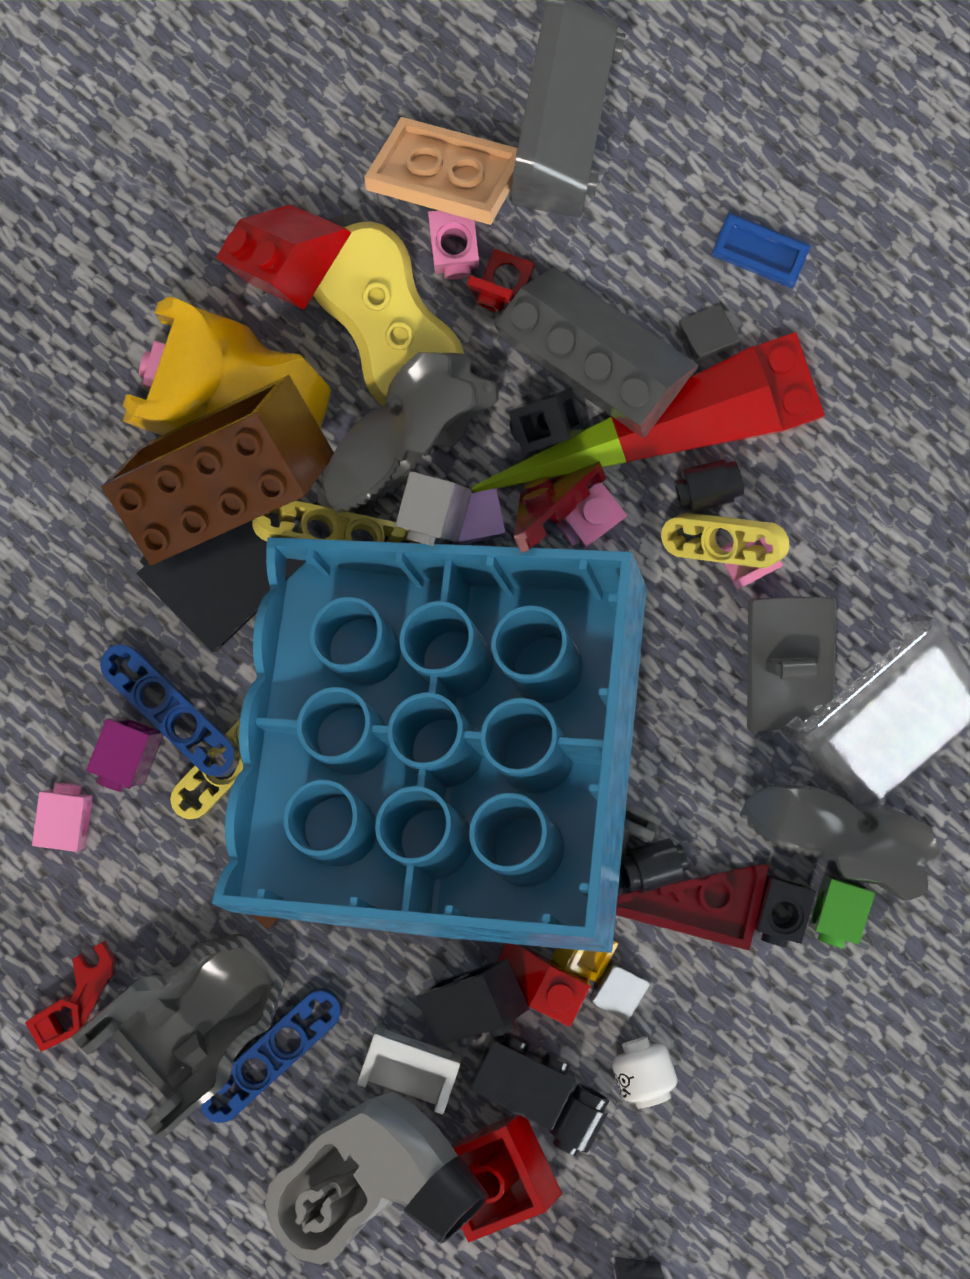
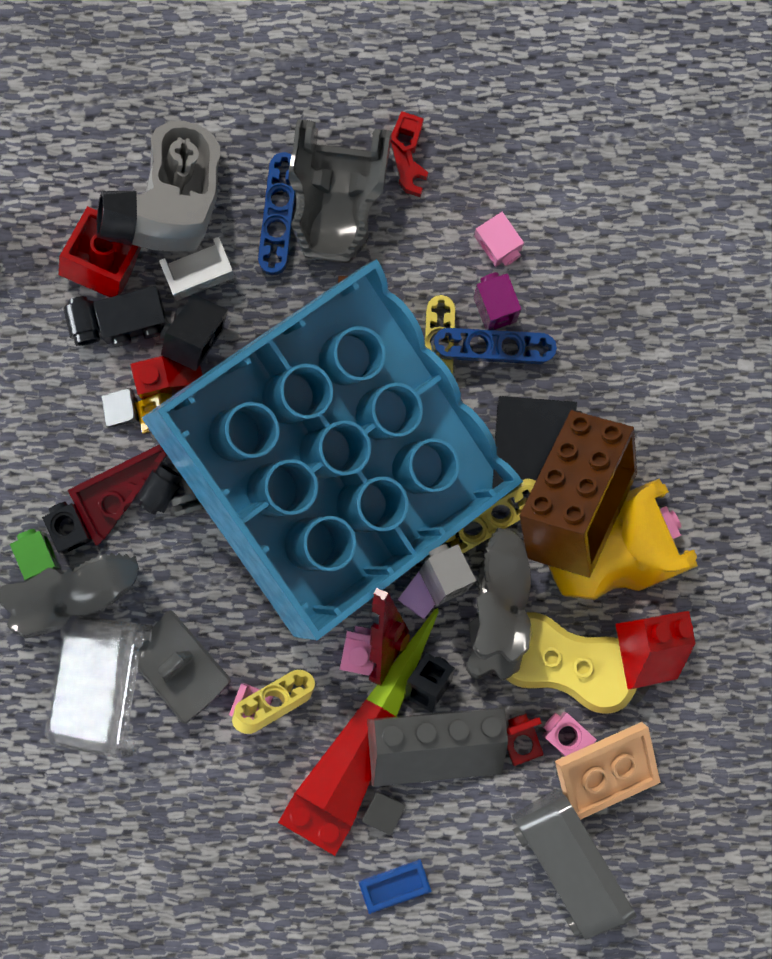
camera: 140 degrees right, 5 degrees down
white head [612,1037,678,1109] -> none
black brick [674,459,744,513] -> none

